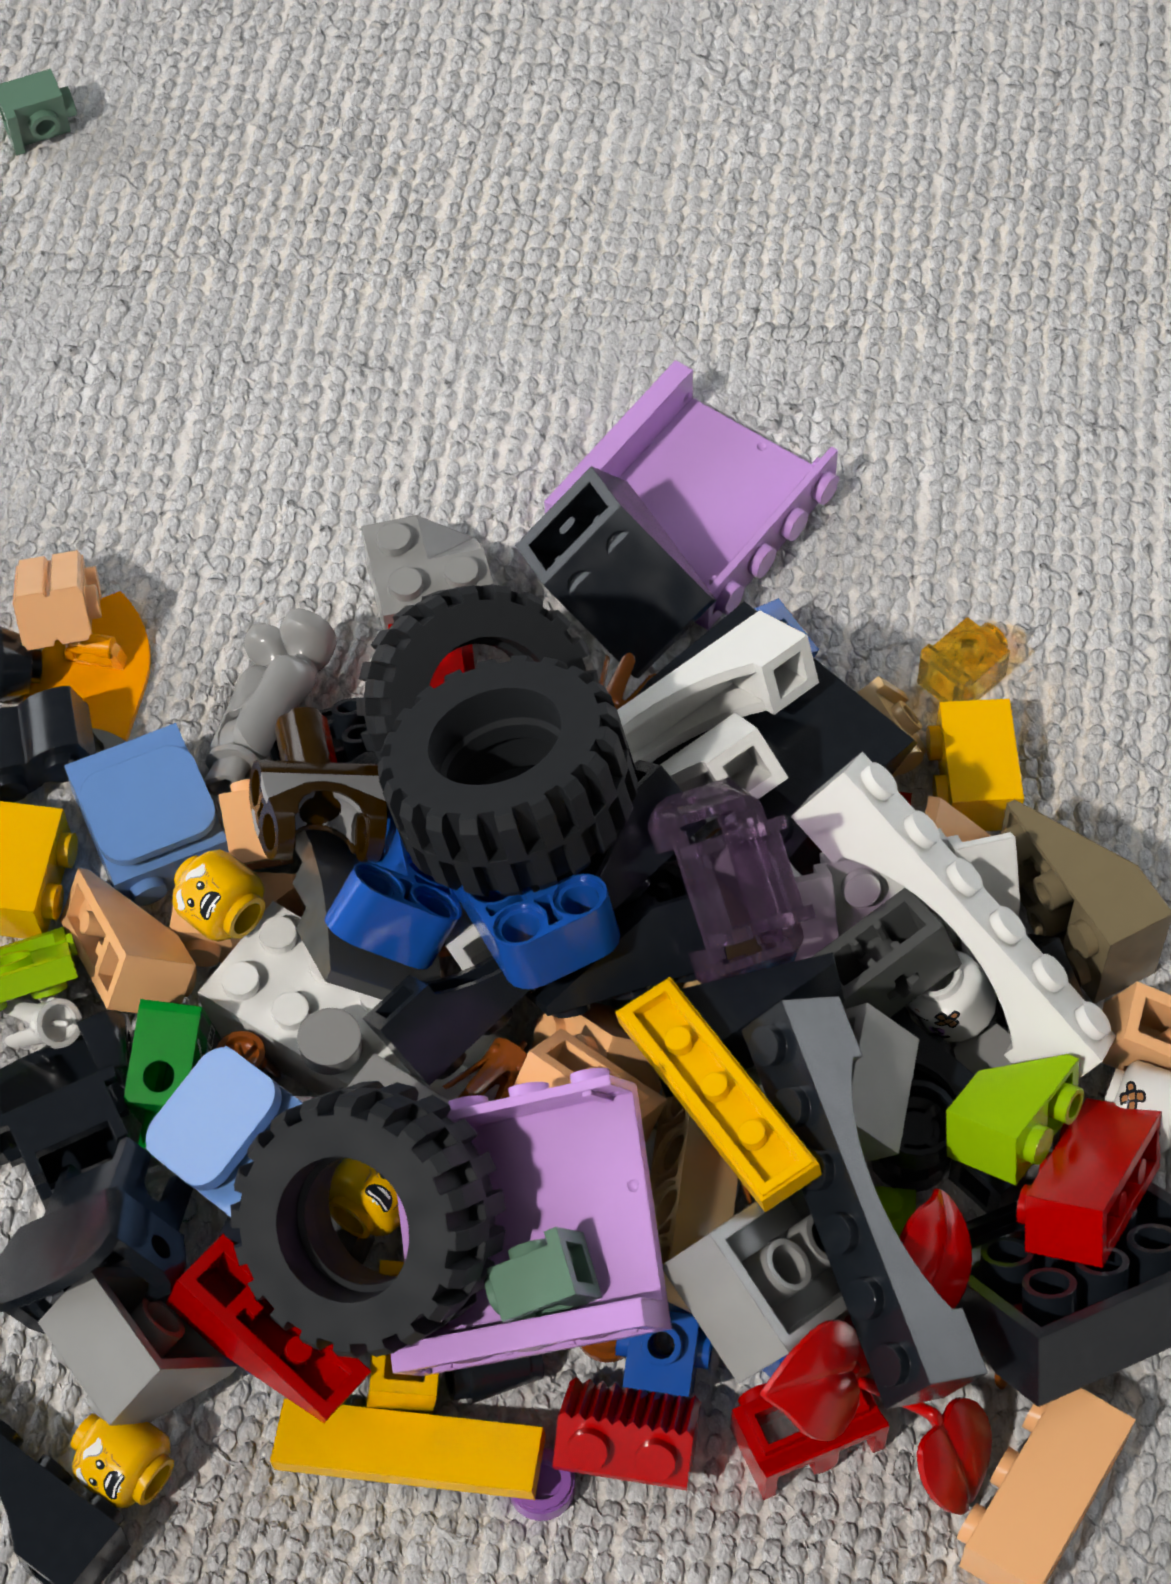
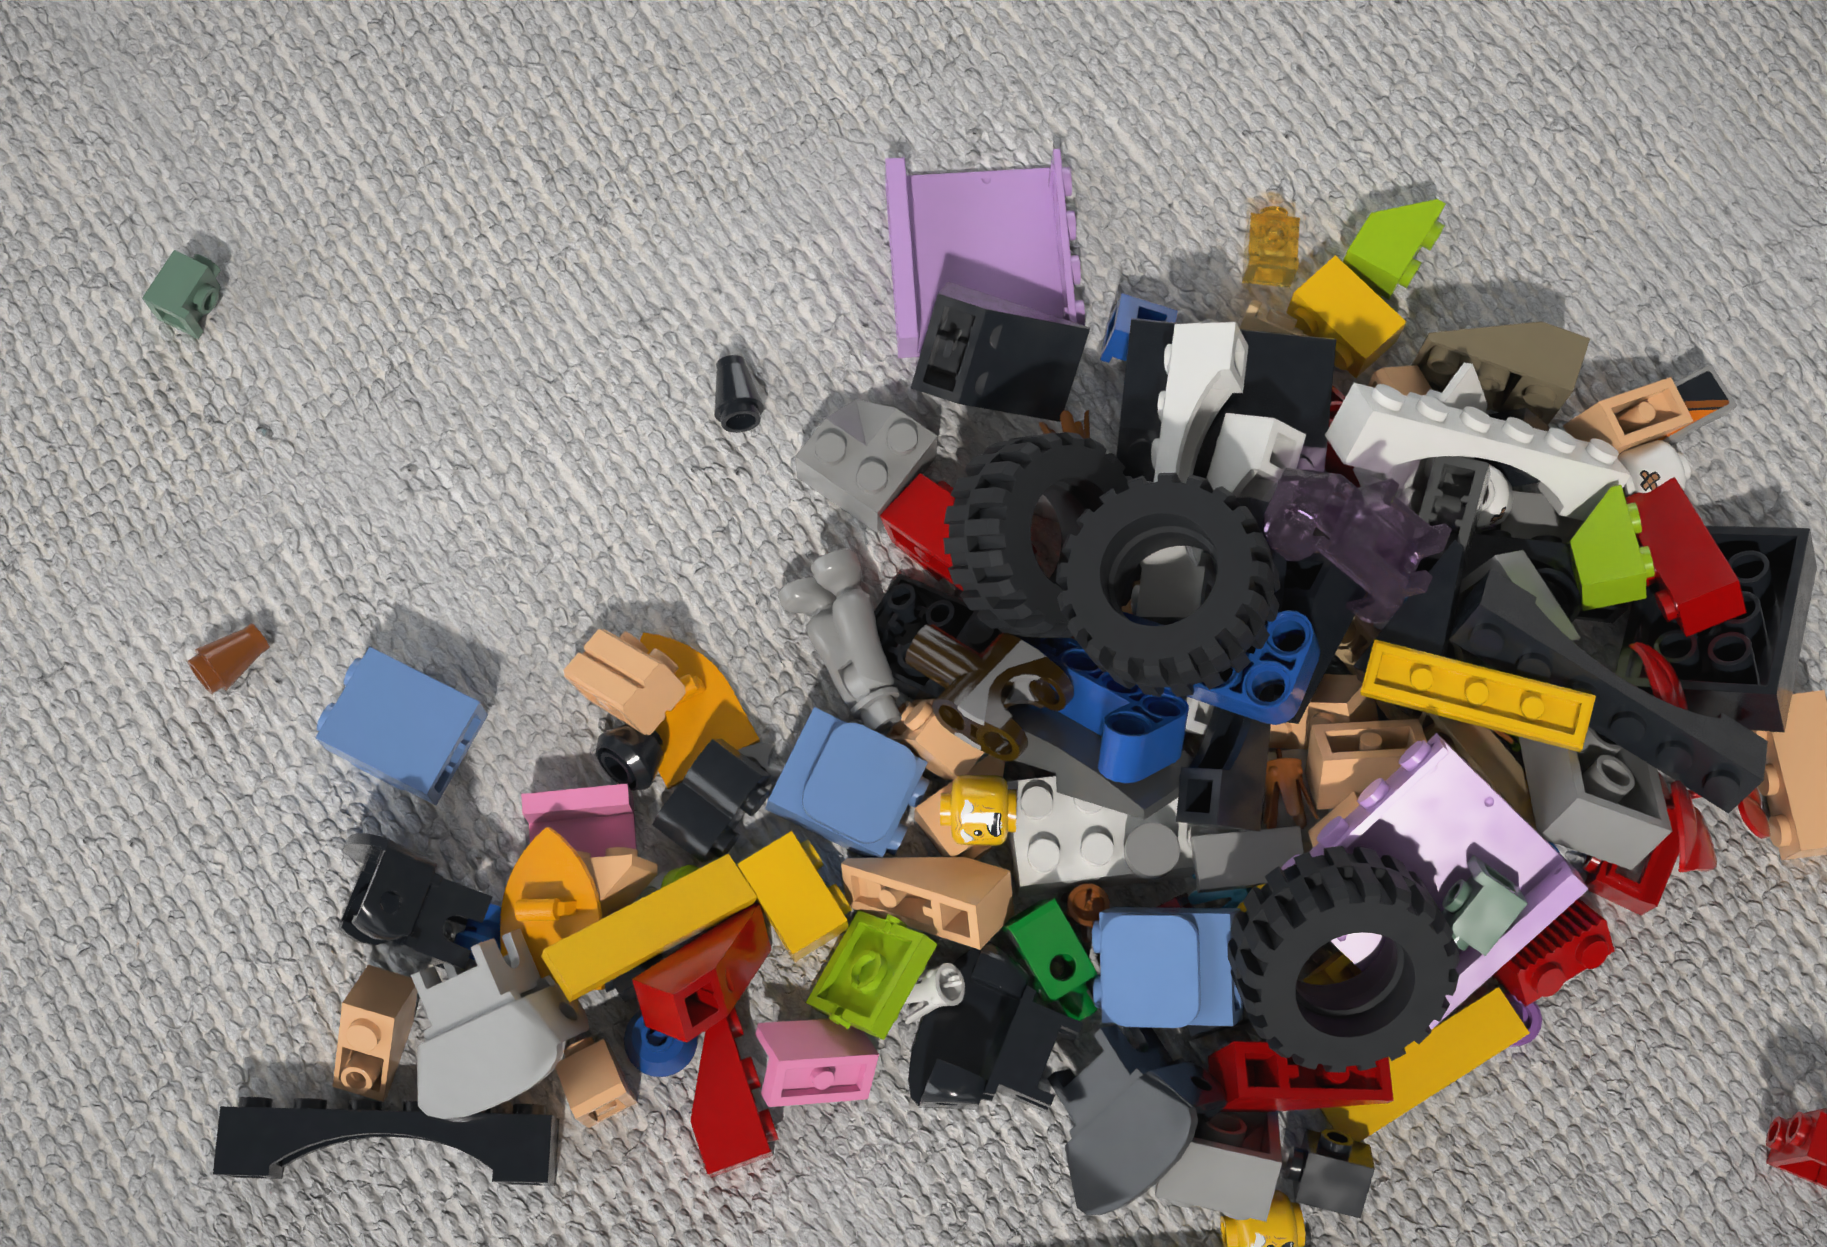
camera: 45 degrees left, 15 degrees up
none -> black cone [714,355,764,433]
none -> black brick [1286,1129,1375,1218]
none -> lime slope [1343,199,1446,300]

